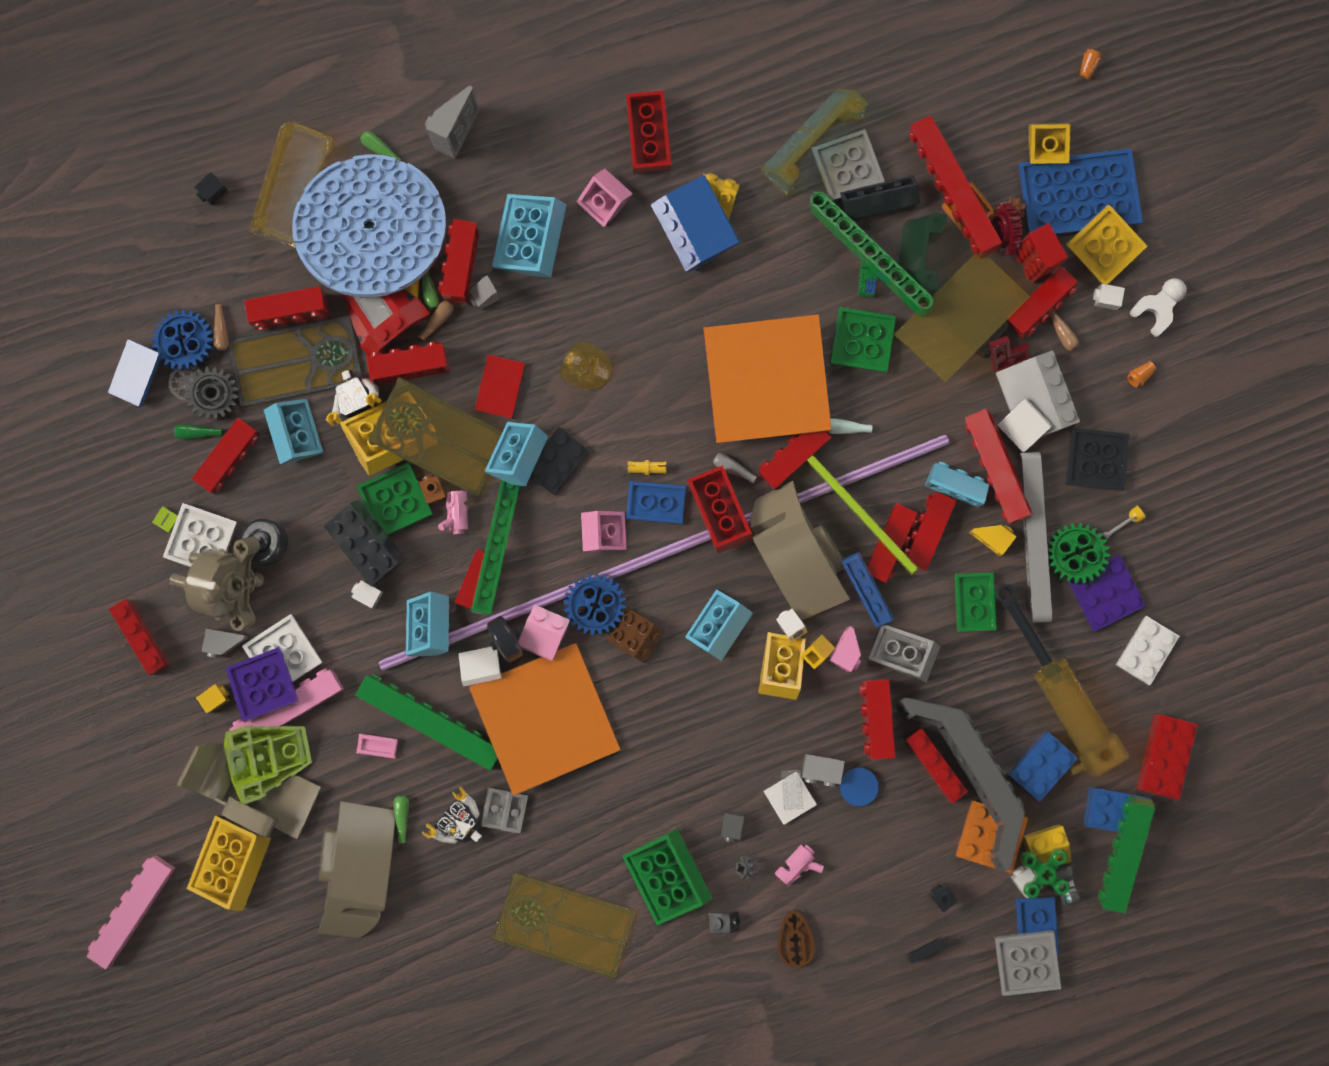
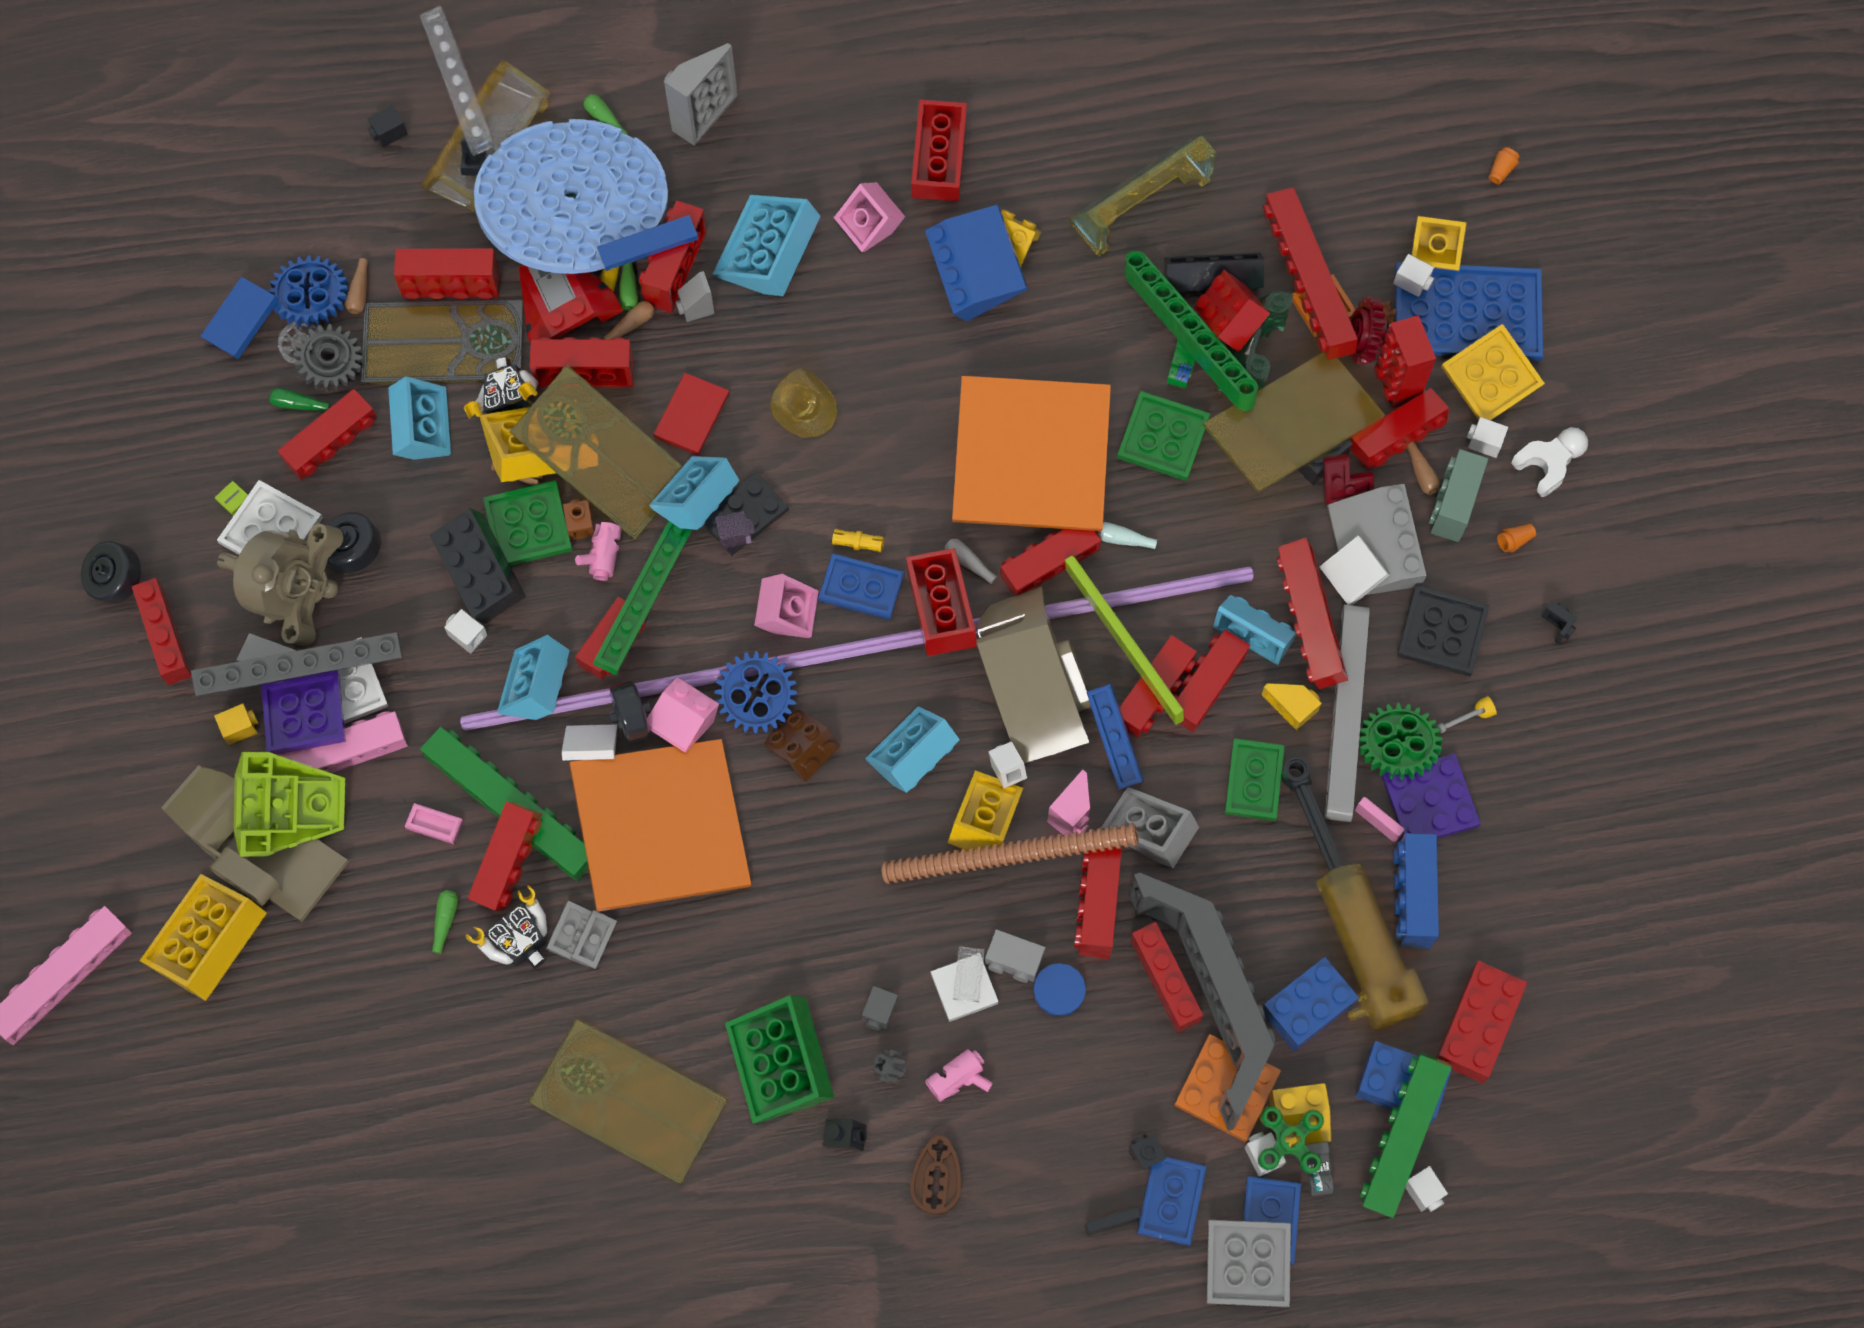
camera: 10 degrees right, 15 degrees down
dark tan beam [318,802,395,938] -> none
yellow brick [801,635,835,669] -> none
light grey plate [812,129,885,201] -> none
white plate [1116,616,1179,685] -> none
none -> black wheel [81,541,141,603]
none -> dark grey brick [191,632,404,696]
none -> clear tile [420,6,495,156]
none -> black bracket [460,138,487,176]
none -> red brick [468,802,542,911]
none -> blue tile [597,215,698,271]
none -> clear purple brick [715,511,755,549]
none -> nougat piece [882,823,1139,884]
none -> blue tile [1137,1157,1206,1246]
none -> red brick [1194,270,1270,352]
none -> bright pink tile [1355,797,1404,843]
none -> white brick [1393,254,1434,297]
none -> blue brick [1393,833,1439,949]
none -> white brick [1405,1166,1448,1212]
none -> sand green brick [1429,449,1488,542]
none -> black bracket [1541,601,1577,644]

